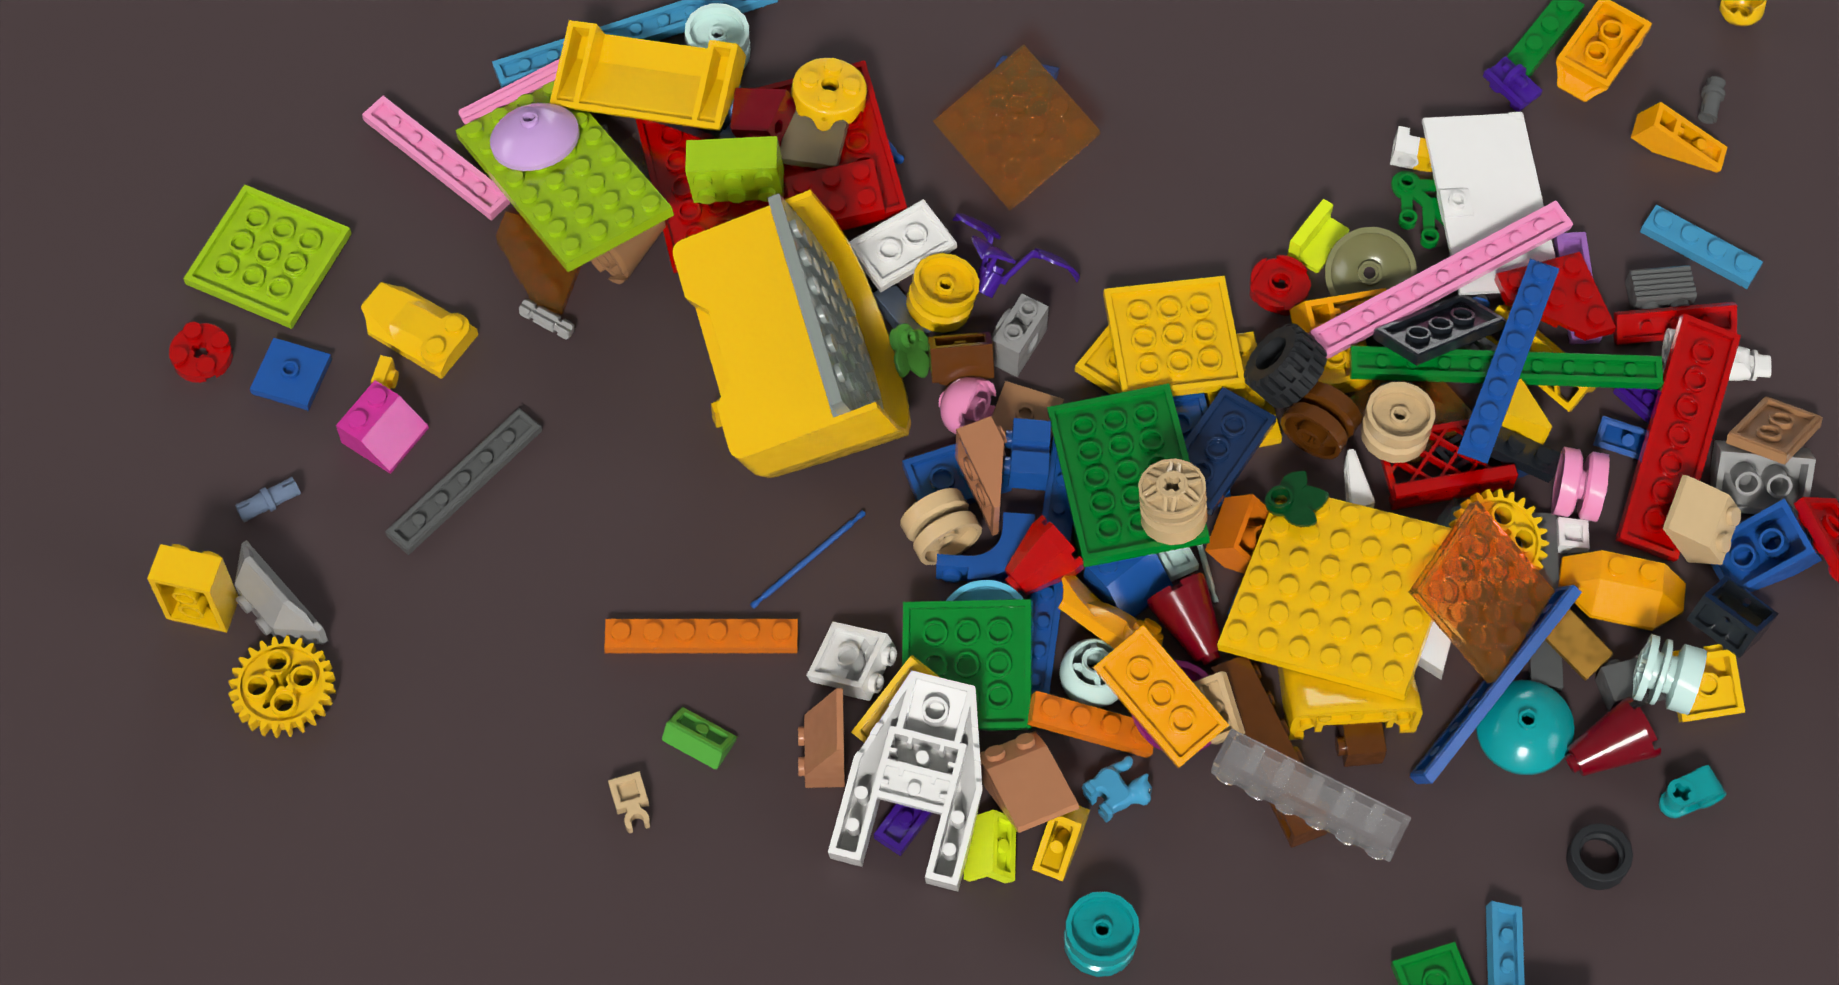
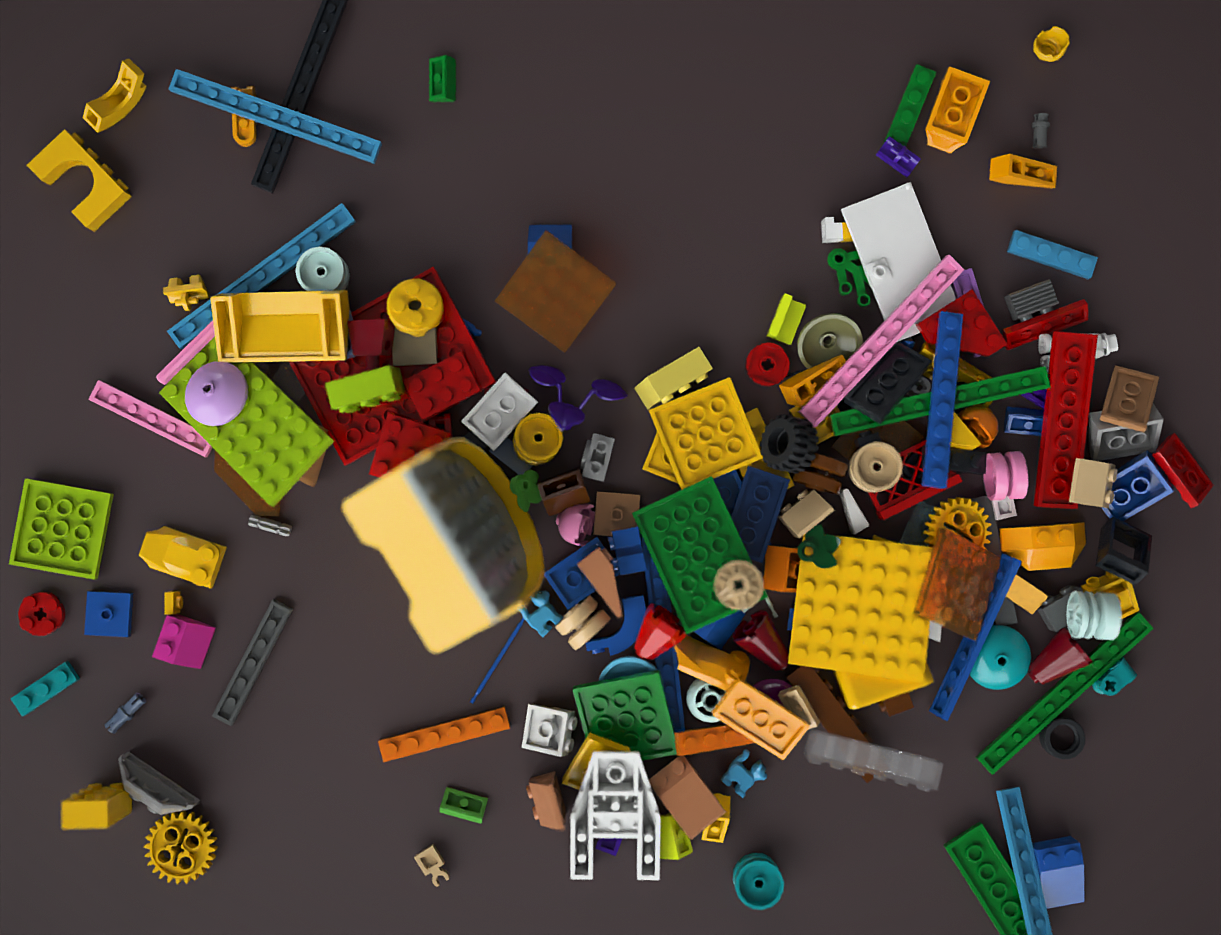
camera: 15 degrees left, 25 degrees up
none -> teal plate [11,661,80,717]
none -> yellow hips [163,275,209,311]
none -> dark azure animal [518,590,563,637]
none -> light yellow wedge [634,347,713,410]
none -> tan slope [778,489,834,538]
none -> orange cylinder [958,405,998,448]
none -> green plate [976,612,1154,775]

